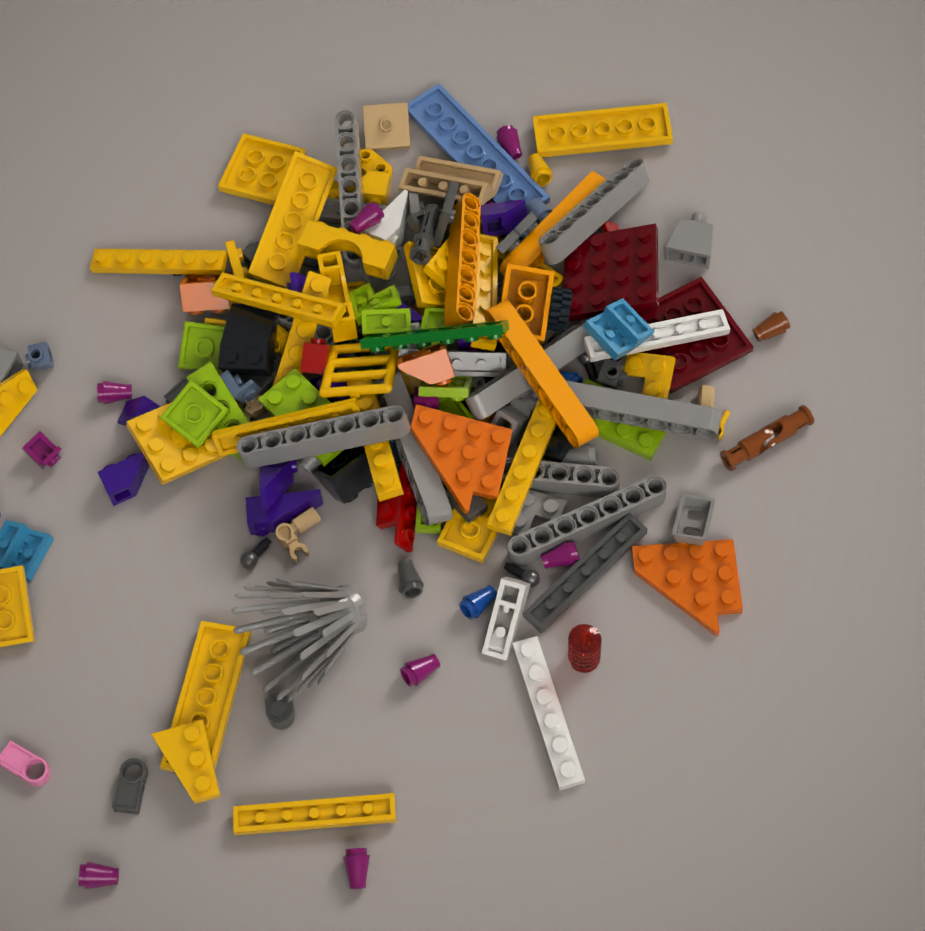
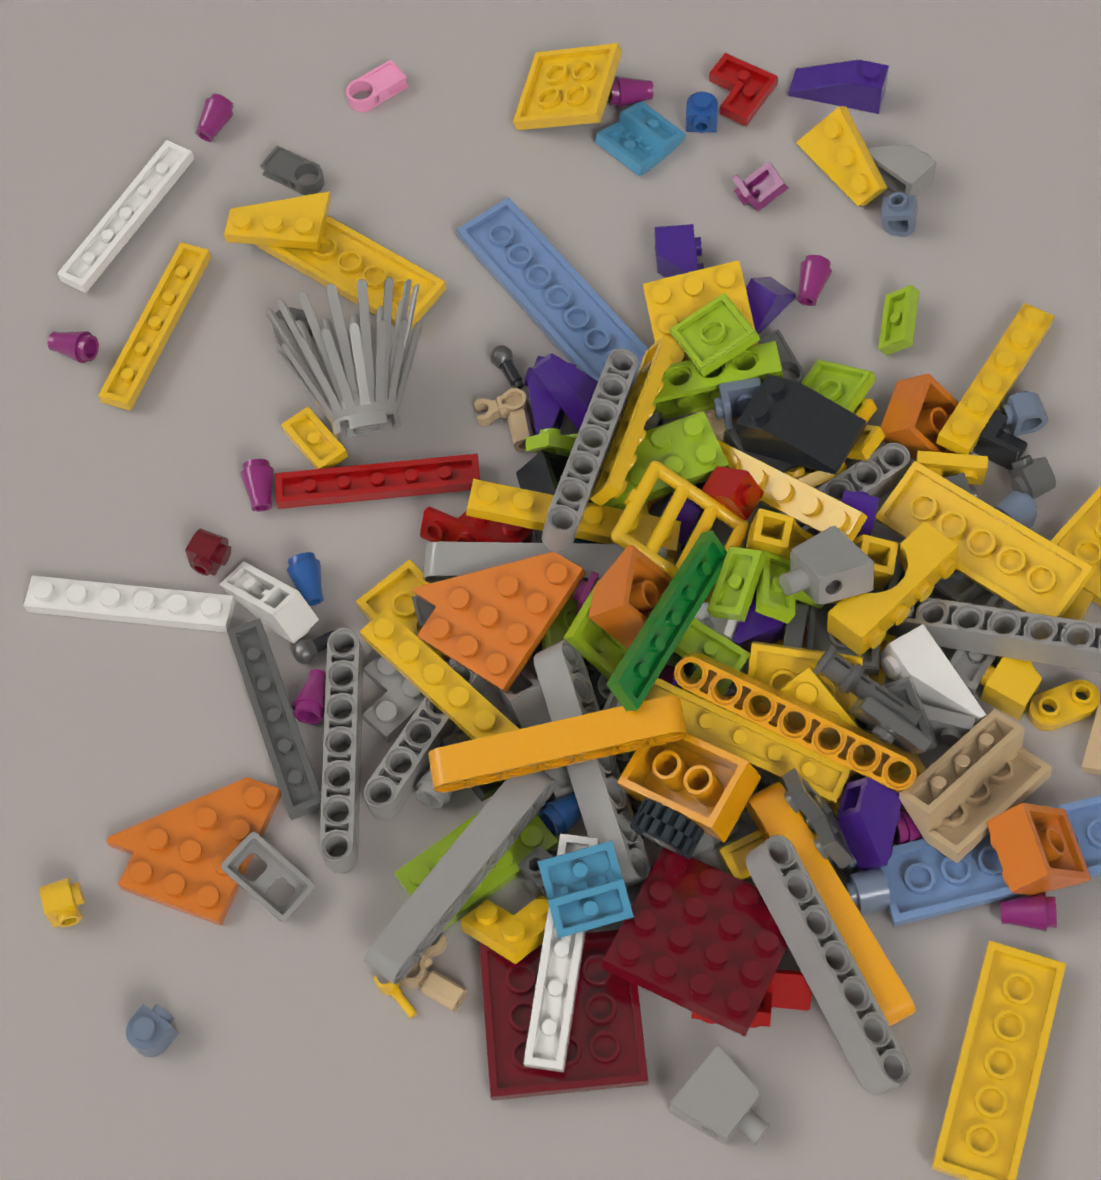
camera: 115 degrees right, 0 degrees up
yellow plate [211,272,346,328] -> none
magenta cone [349,202,384,234] -> none
dark grey cone [398,559,424,598] -> none
yellow cone [528,153,553,187] -> none
clear red piece [568,624,602,673] -> none
dark orange piece [720,405,814,471] -> none
dark orange cone [752,311,790,342] -> none
none -> yellow plate [39,877,85,928]
none -> white plate [57,140,194,293]
none -> sand blue plate [126,1004,179,1057]
none -> dark red plate [185,528,231,576]
none -> red plate [275,453,480,509]
none -> yellow plate [281,406,348,469]
none -> medium blue plate [457,197,648,391]
none -> lime plate [526,428,578,457]
none -> light grey torso [779,525,874,605]
none -> lime plate [878,284,920,356]
none -> black panel [975,411,1028,470]
none -> orange slope [986,802,1091,895]
none -> sand blue plate [994,491,1037,529]
none -> sand blue plate [1000,391,1048,436]
none -> dark grey plate [1008,455,1056,499]

